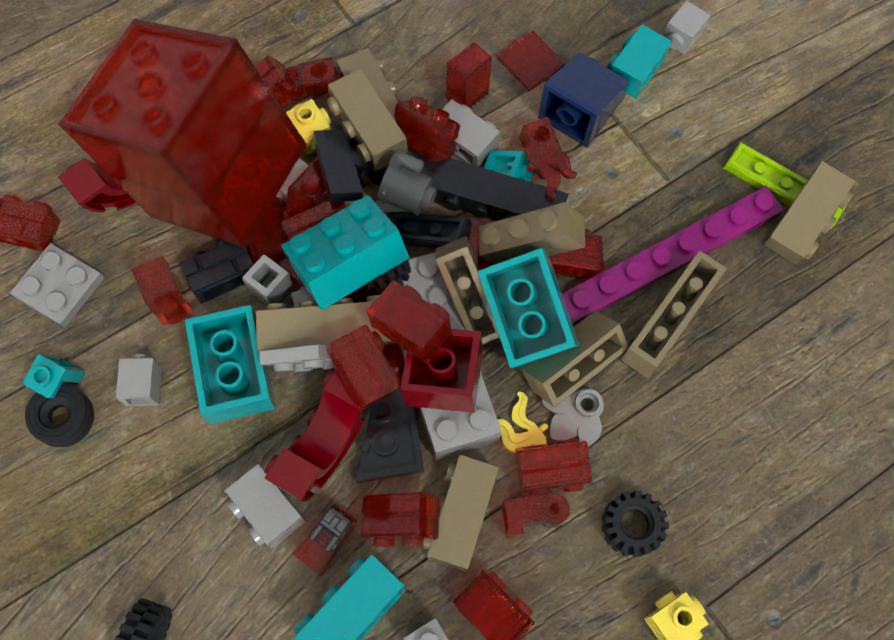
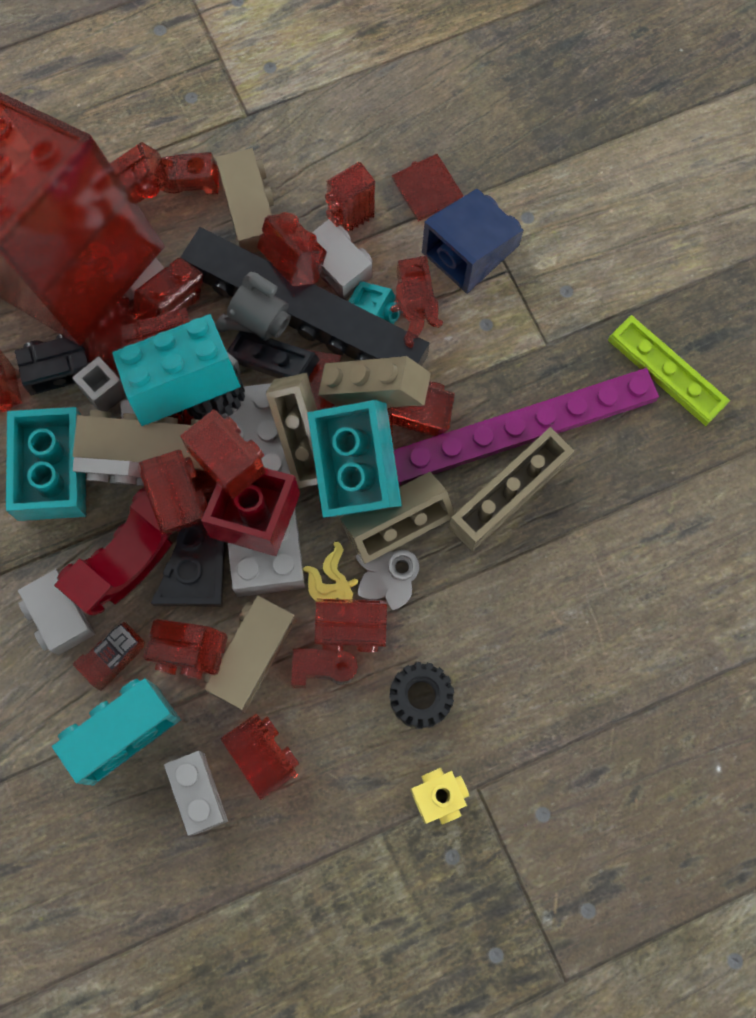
camera: 10 degrees right, 5 degrees up
light yellow brick [285,99,331,155] -> none
black tile [313,130,363,202] -> none
dark tan brick [327,69,408,171] -> none
teal brick [607,25,672,99] -> none
light grey brick [663,0,711,55] -> none
dark tan brick [764,161,856,265] -> none

